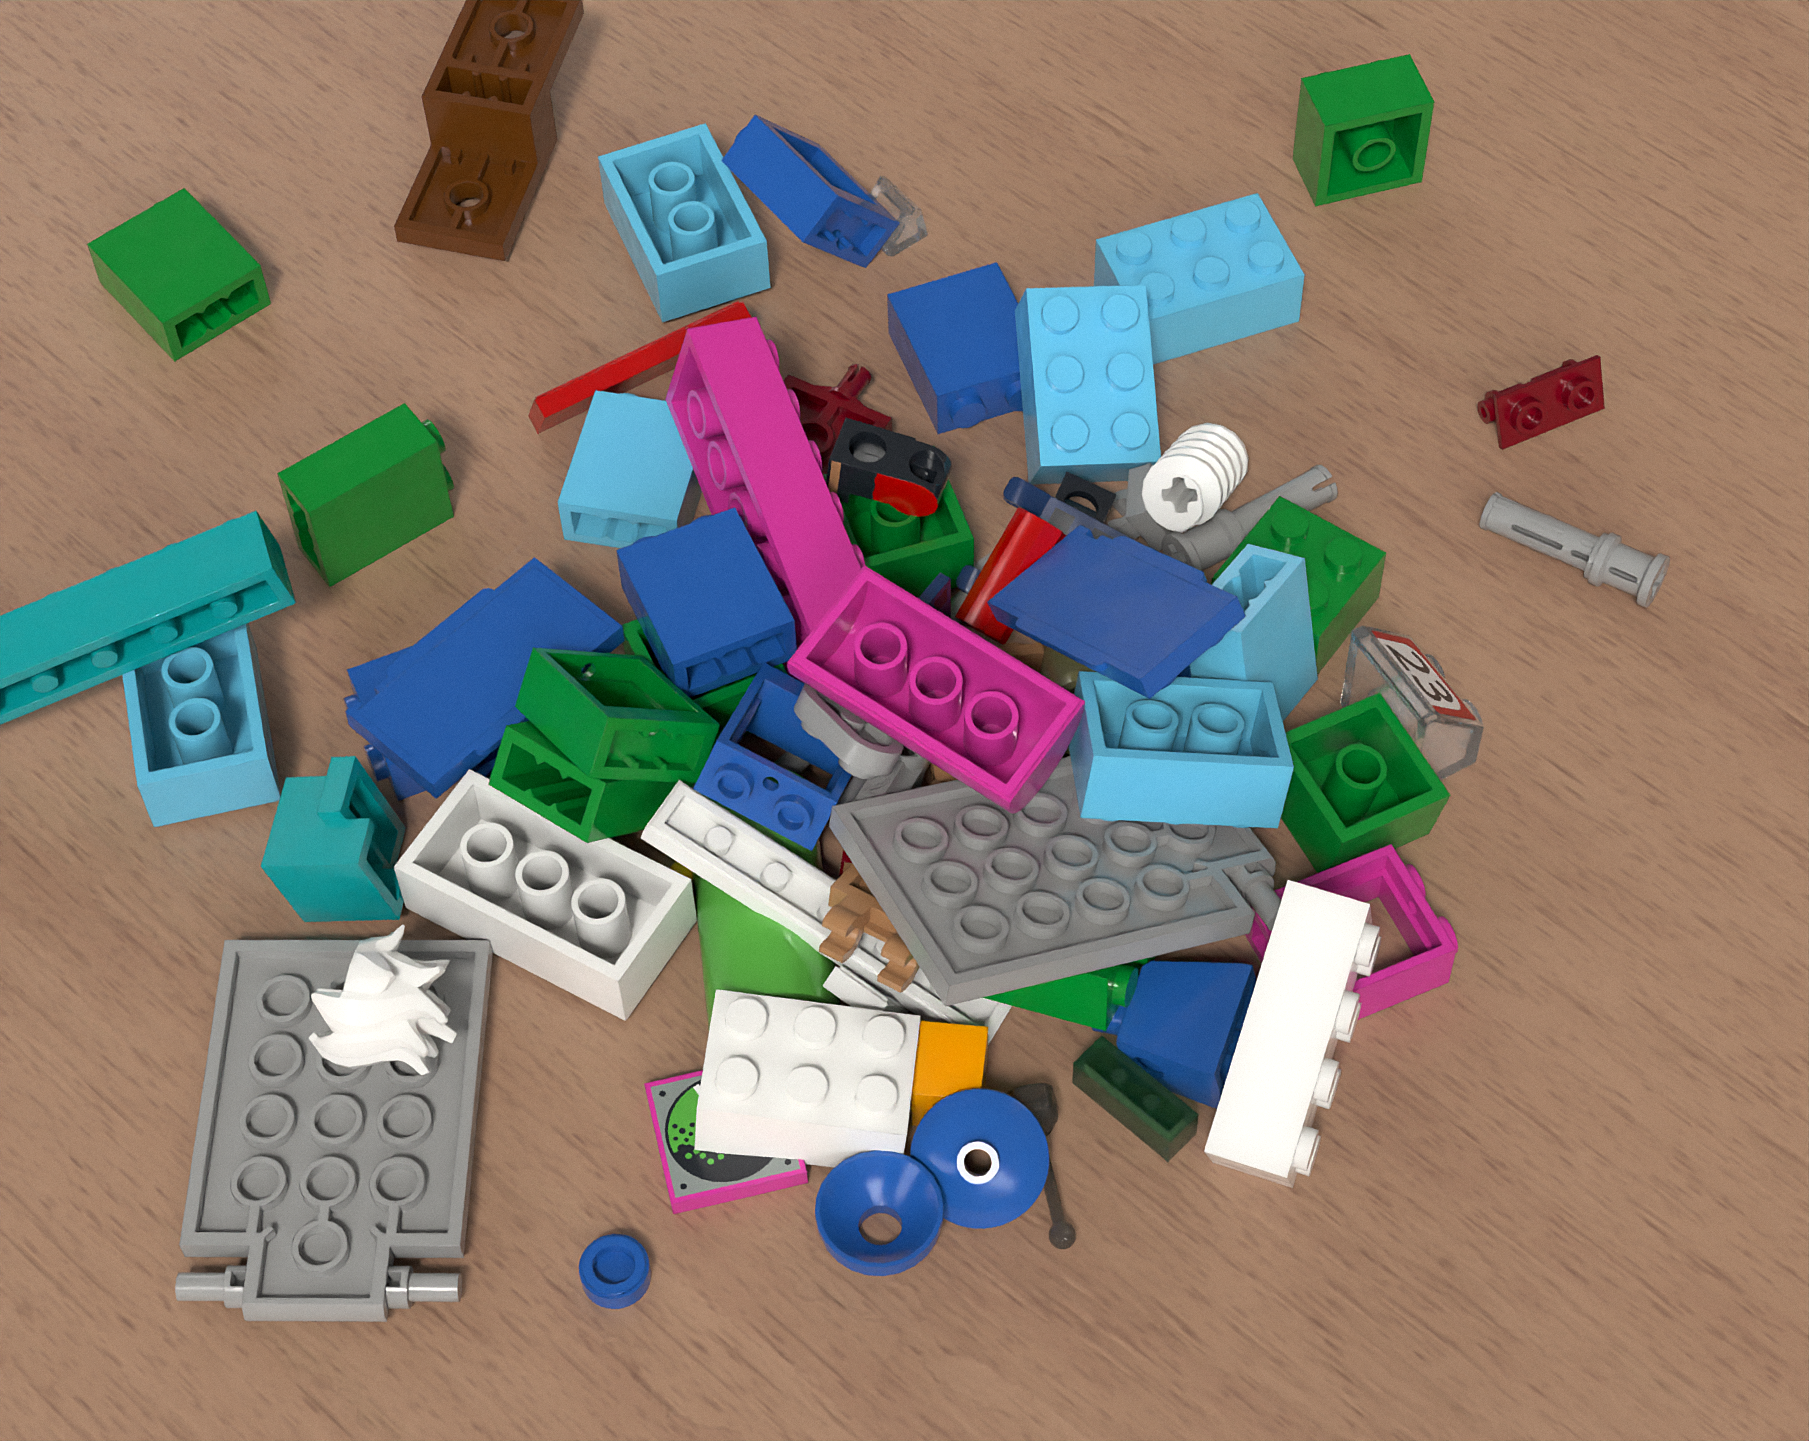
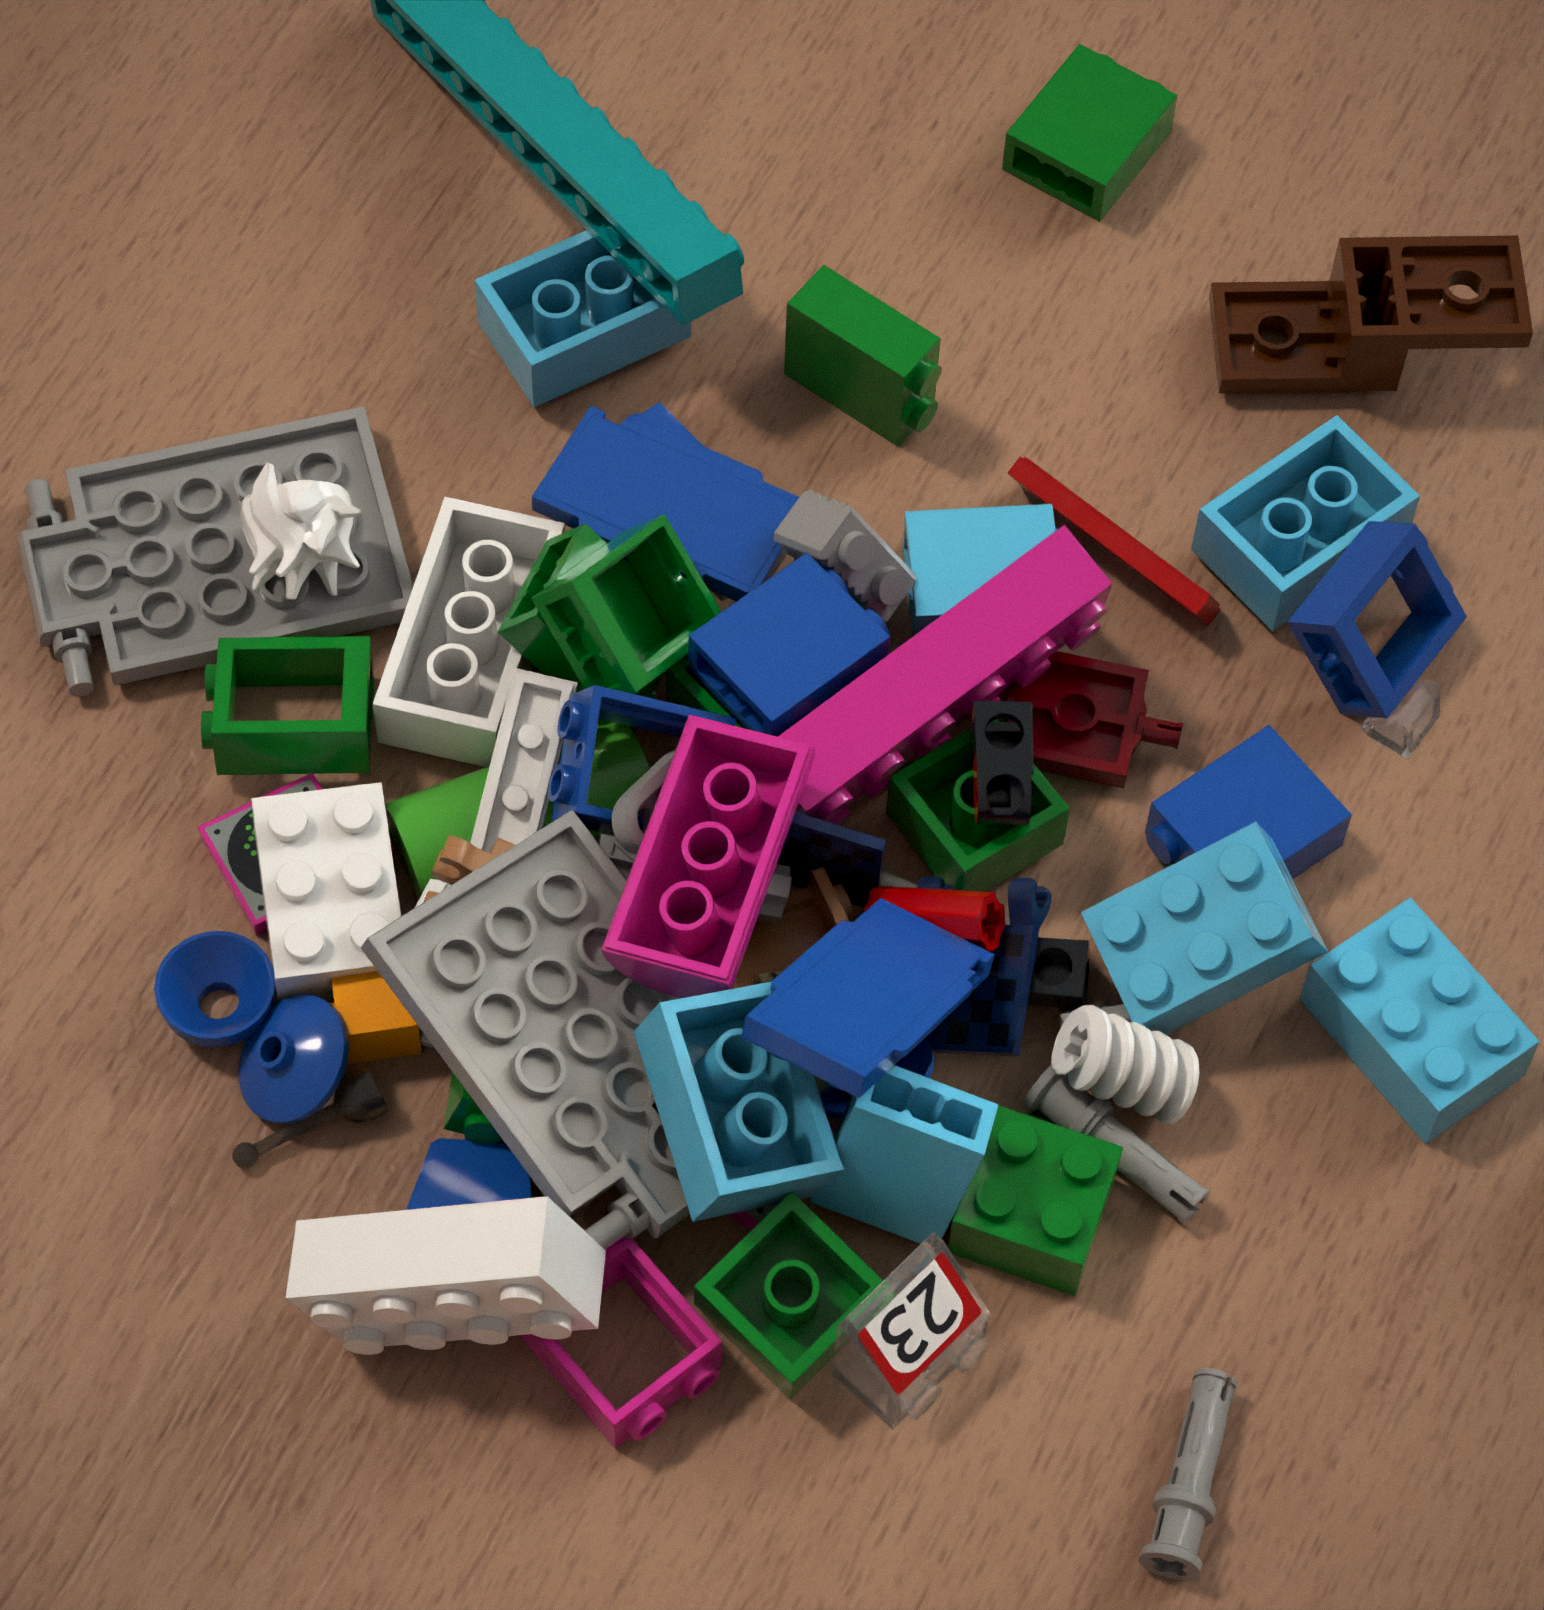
camera: 70 degrees right, 5 degrees up
teal plate [261,756,406,922] -> none
blue tile [579,1234,651,1309] -> none
clear green piece [1072,1036,1199,1162] -> none
dark red hinge [1477,355,1605,450] -> none
none -> green window [201,636,374,775]
none -> light grey brick [774,489,916,622]

